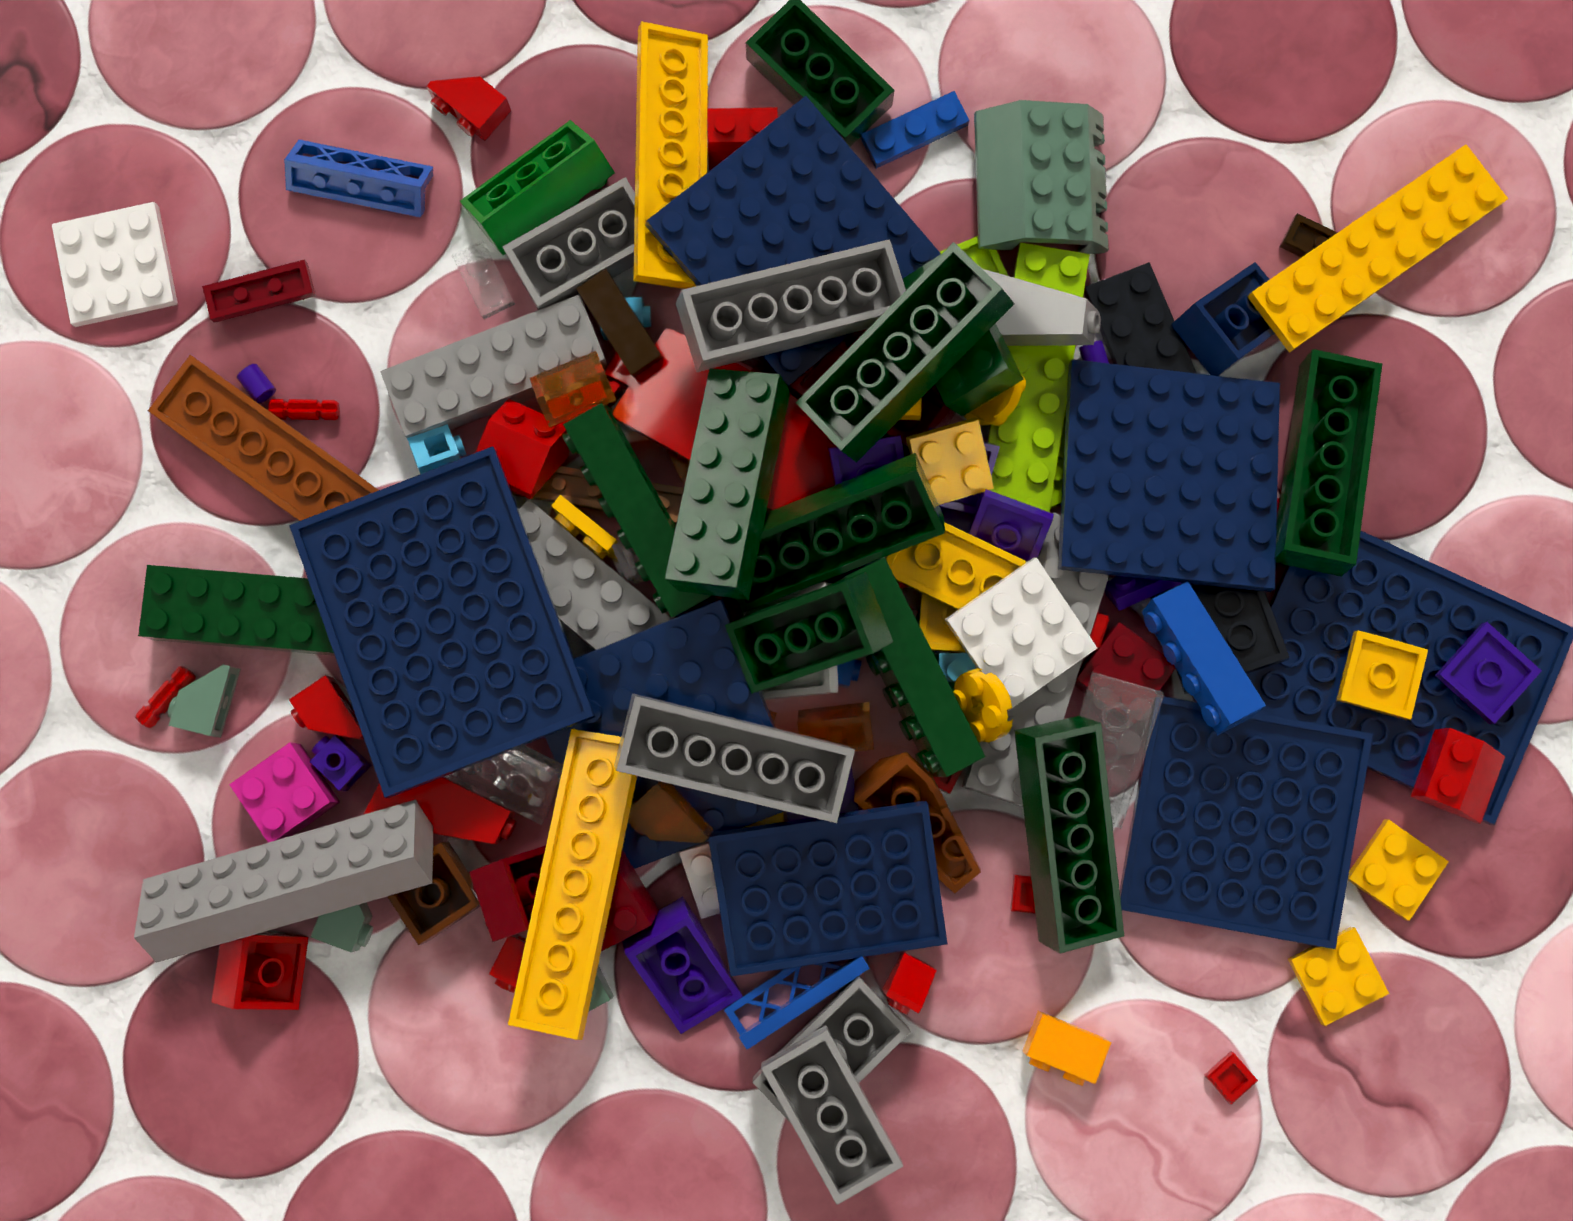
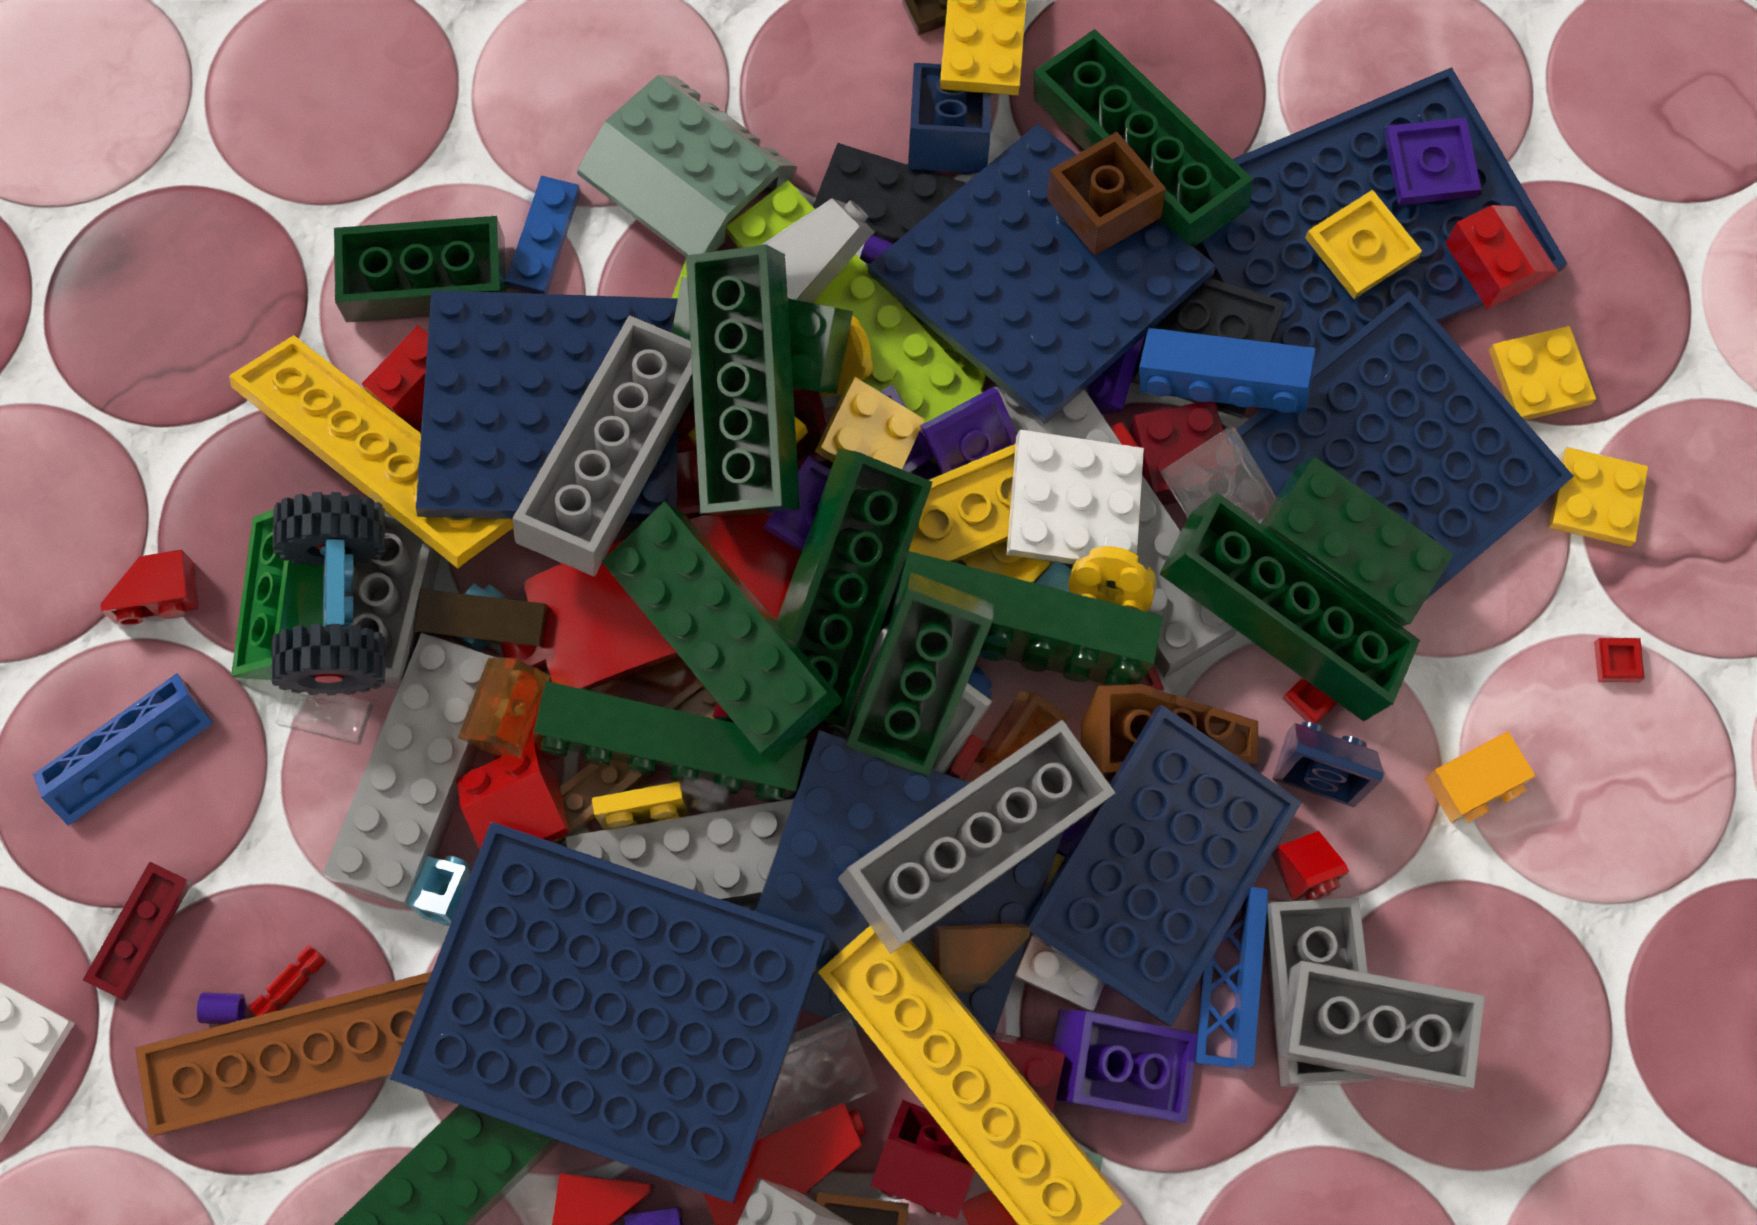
camera: 50 degrees left, 10 degrees down
none -> black plate [271,492,385,696]
none -> red tile [946,734,985,781]
none -> reddish brown brick [1047,132,1166,256]
none -> dark green brick [1261,456,1454,626]
none -> dark blue slope [1272,722,1384,808]

